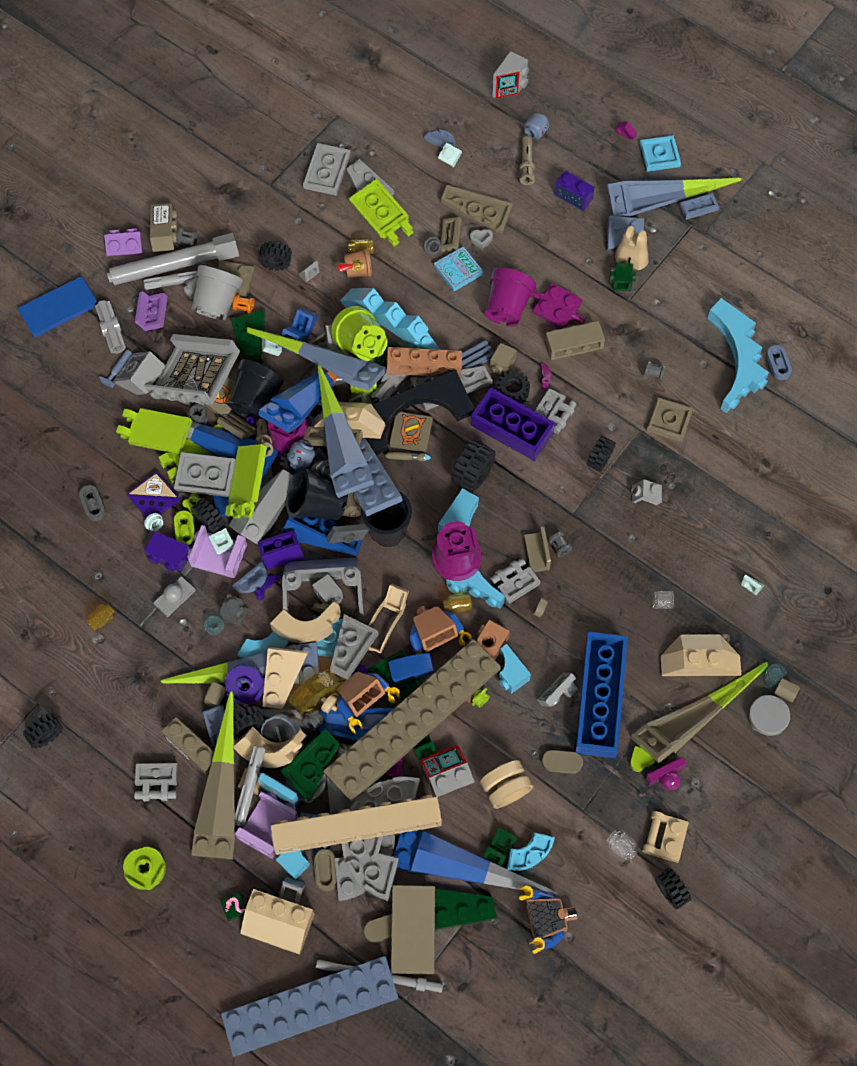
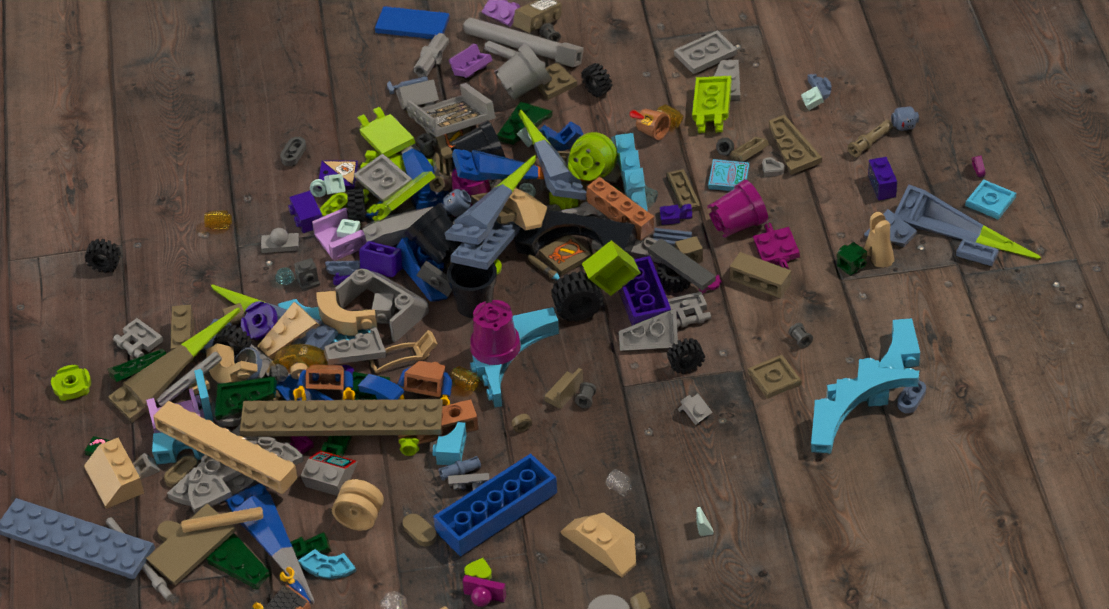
camera: 45 degrees right, 20 degrees down
orange bush [233,294,255,313] -> none
light grey slope [298,261,319,282] -> none
light grey plate [490,558,541,605] -> none
light grey slope [492,51,529,98] -> none
dark tan plate [631,662,768,763] -> none
clear light blue brick [763,664,787,689] -> none
none -> dark green wing [107,349,166,382]
none -> tan axle [181,507,264,533]
none -> light aqua plate [324,174,346,195]
none -> sand blue pin [439,456,481,481]
none -> lime piece [582,240,640,296]
none -> light grey wing [619,308,678,351]
none -> dark grey tile [648,238,716,290]
none -> dark purple plate [660,204,693,225]
none -> dark tan tile [666,169,701,212]
none -> medium azure arch [811,358,919,453]

